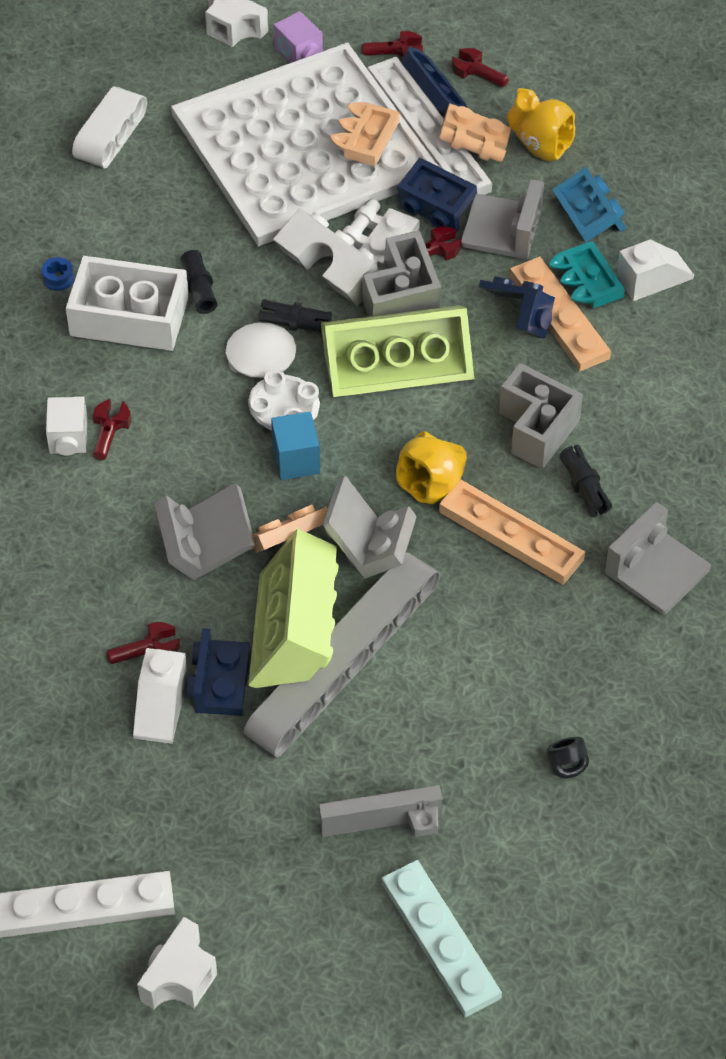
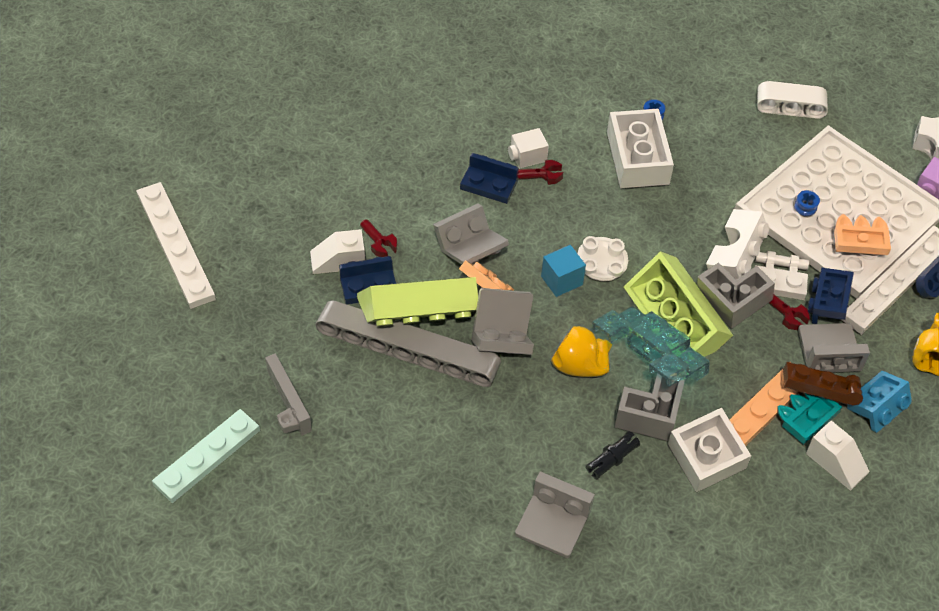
camera: 70 degrees right, 0 degrees up
white brick [137,917,217,1009] -> none
black pin [180,250,218,314] -> none
white dish [226,322,296,378] -> none
black pin [259,299,332,332] -> none
light nougat plate [439,104,511,163] -> none
light nougat plate [439,480,585,585] -> none
dark blue bracket [479,277,555,338] -> none
black tile [546,736,589,779] -> none
none -> dark blue bracket [460,153,519,204]
none -> clear light blue bracket [592,306,710,386]
none -> white brick [668,408,751,492]
none -> reddish brown plate [783,362,863,405]
none -> blue bush [794,190,820,216]

